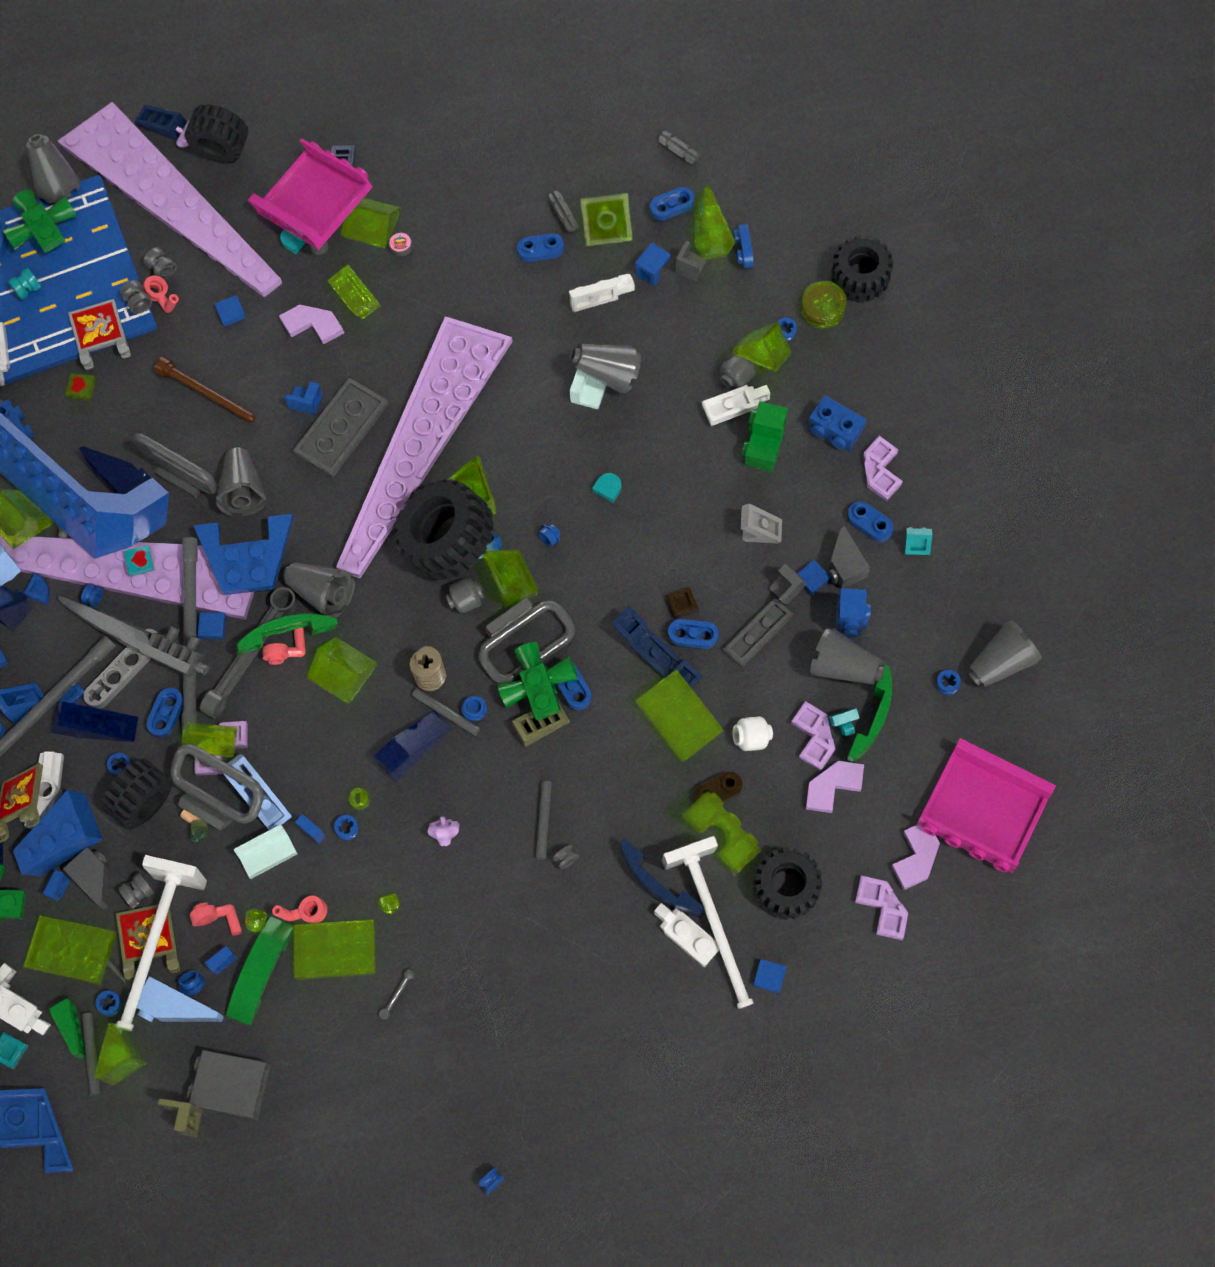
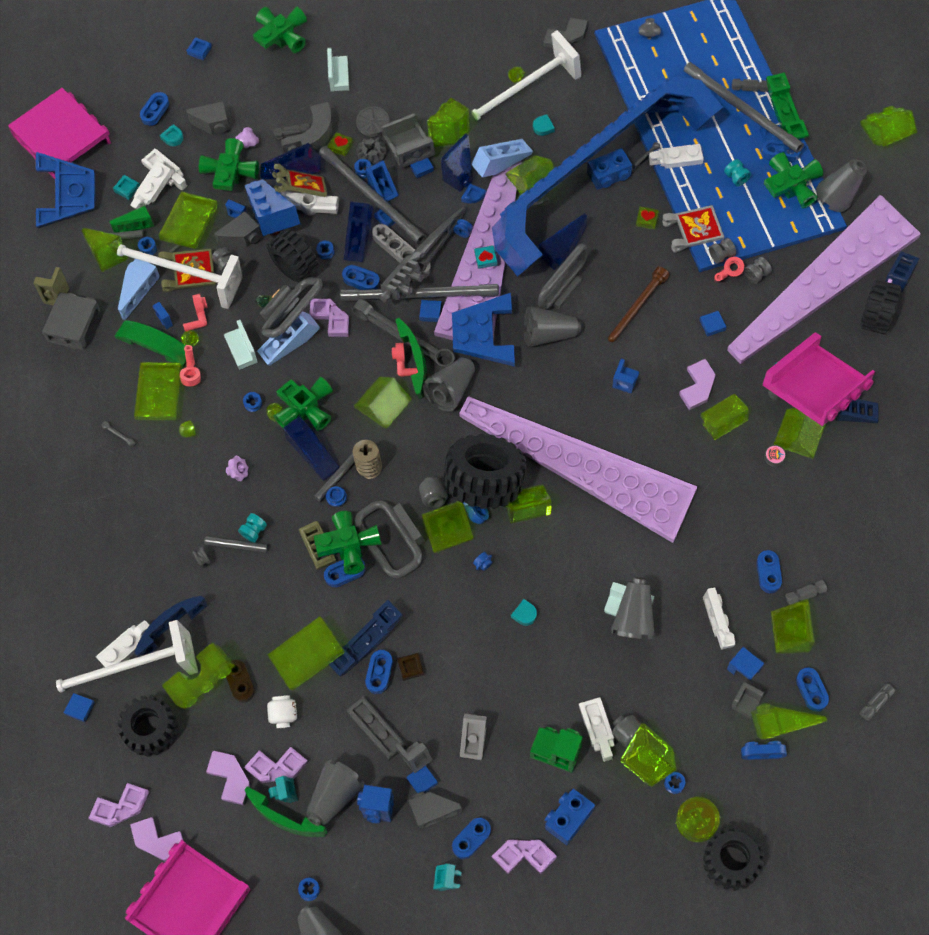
camera: 95 degrees right, 5 degrees down
blue plate [179,970,205,995] -> none
clear neon green slope [182,722,237,757] -> none
dark grey tile [293,378,389,478] -> none
blue tile [295,814,326,844] -> none
none -> teal wheel [238,513,267,543]
none -> green brick [274,377,333,431]

